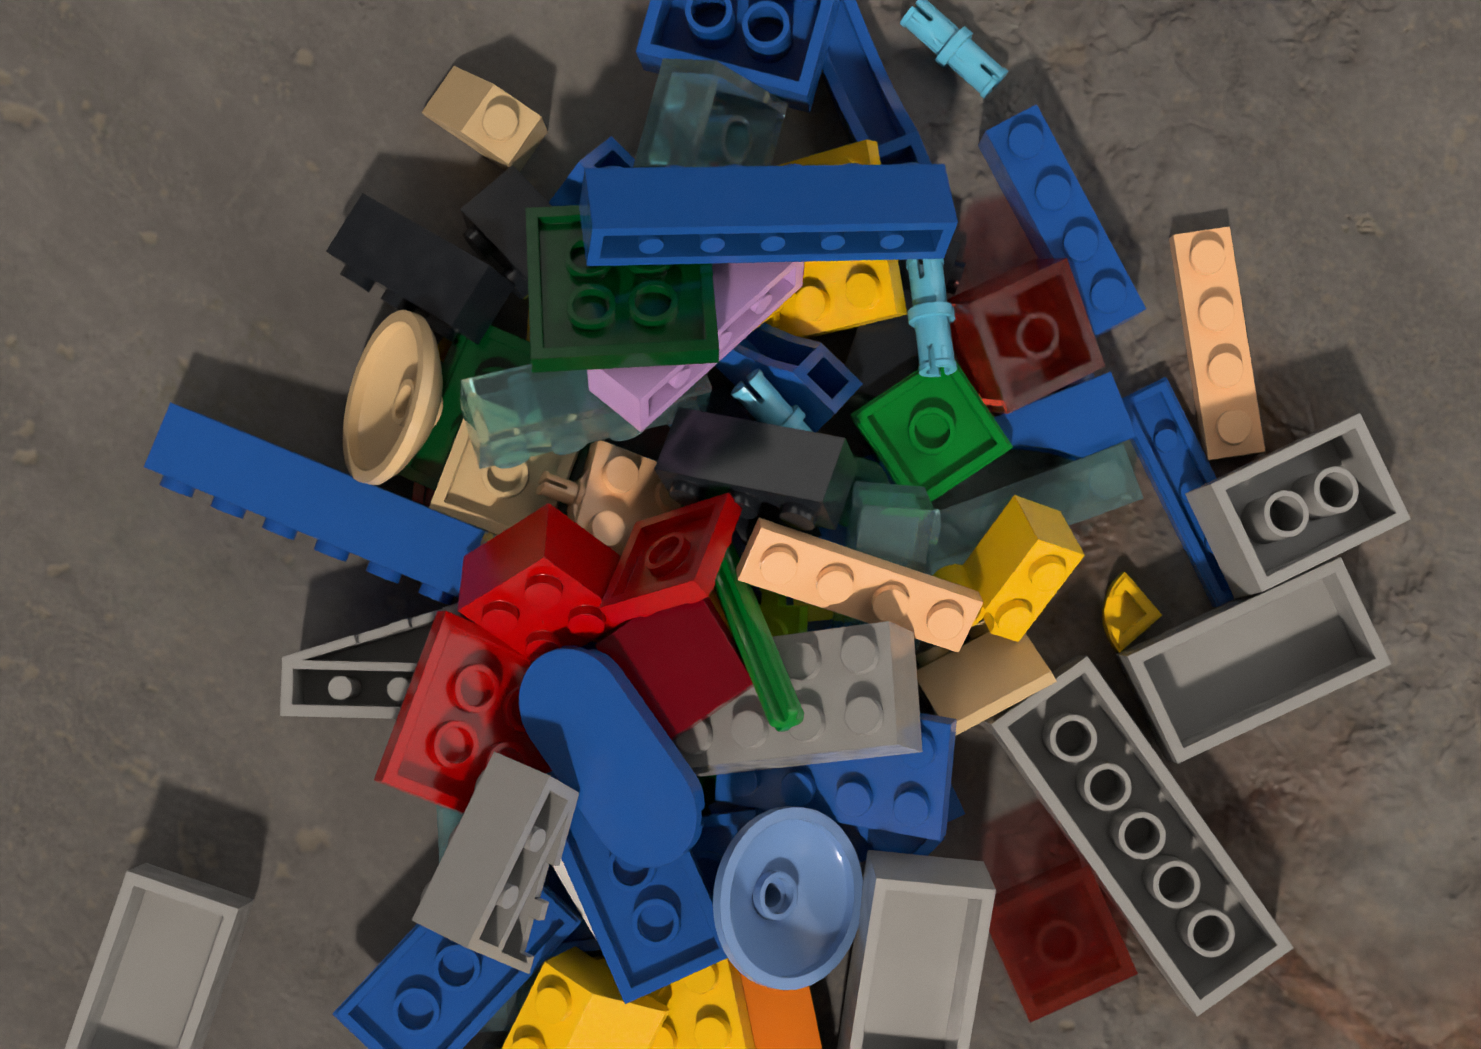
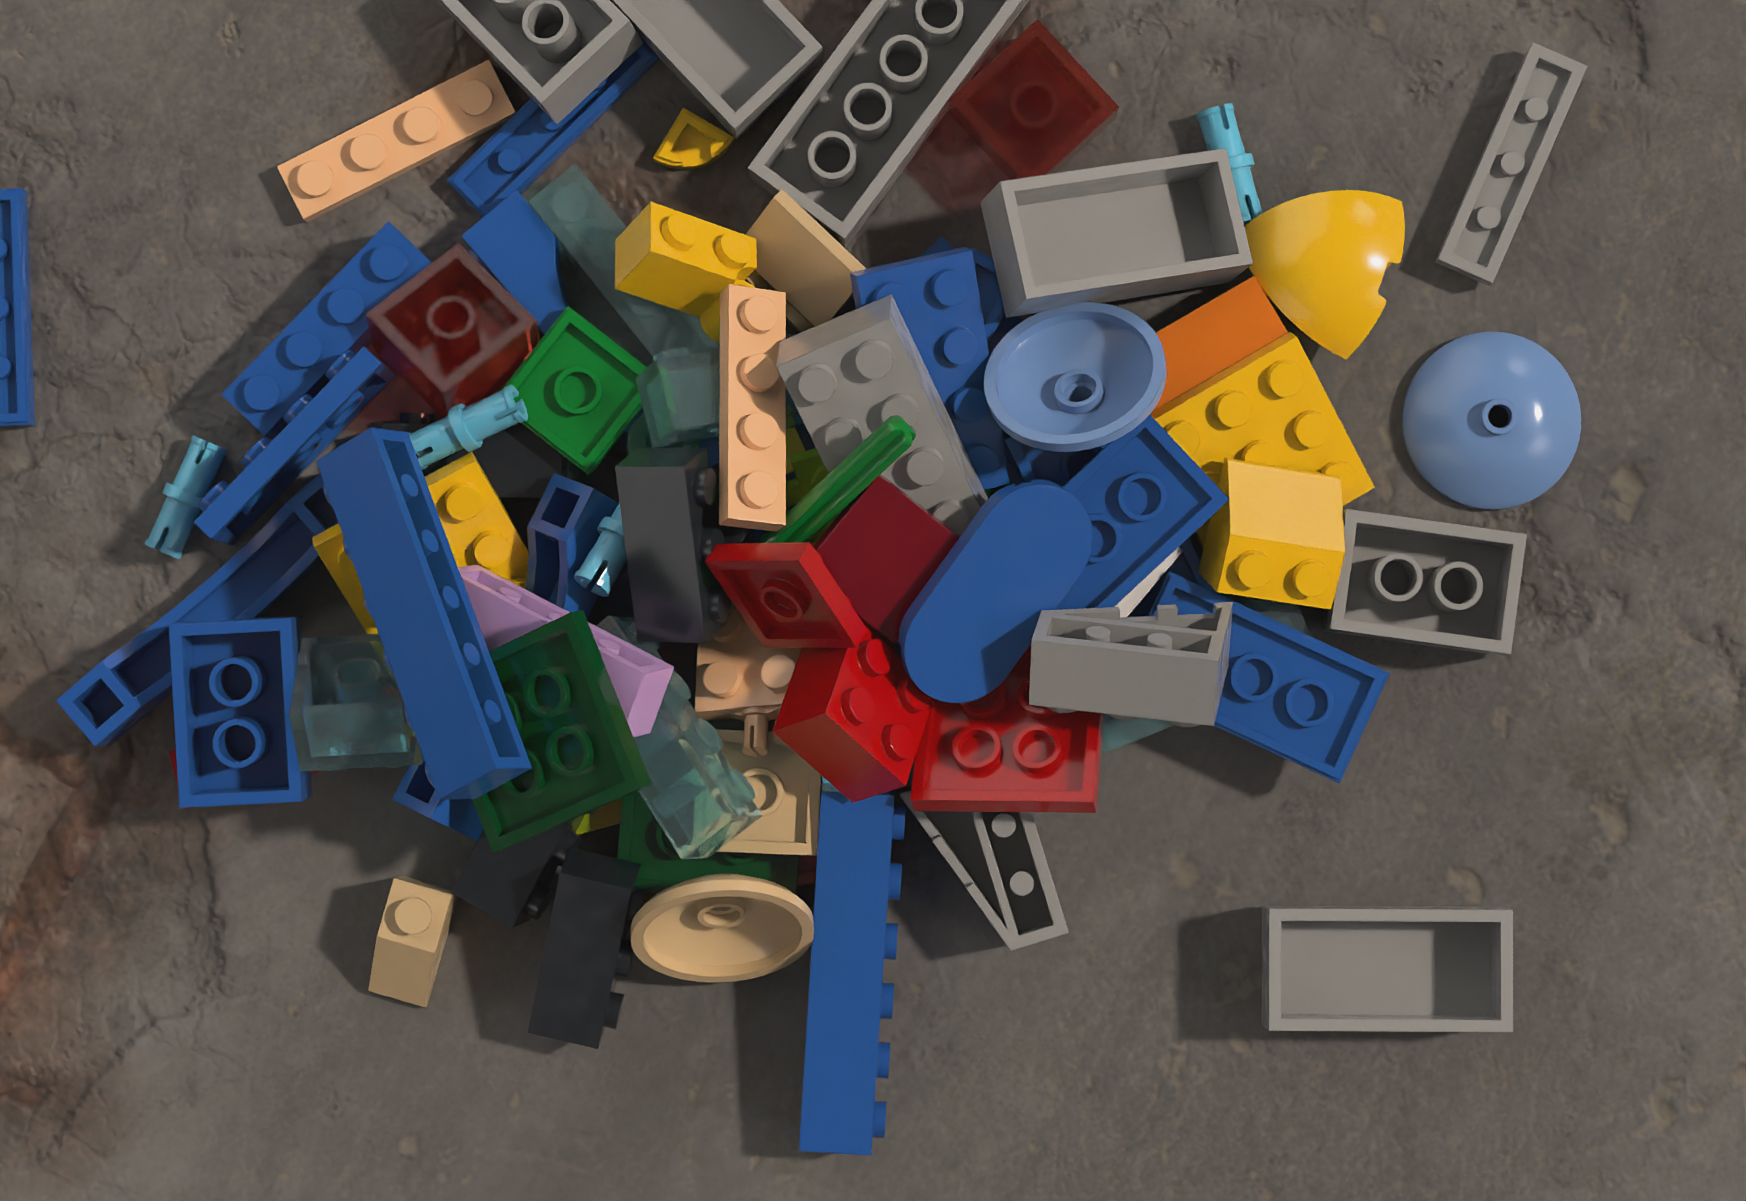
camera: 105 degrees left, 0 degrees up
none -> blue plate [194,346,397,546]

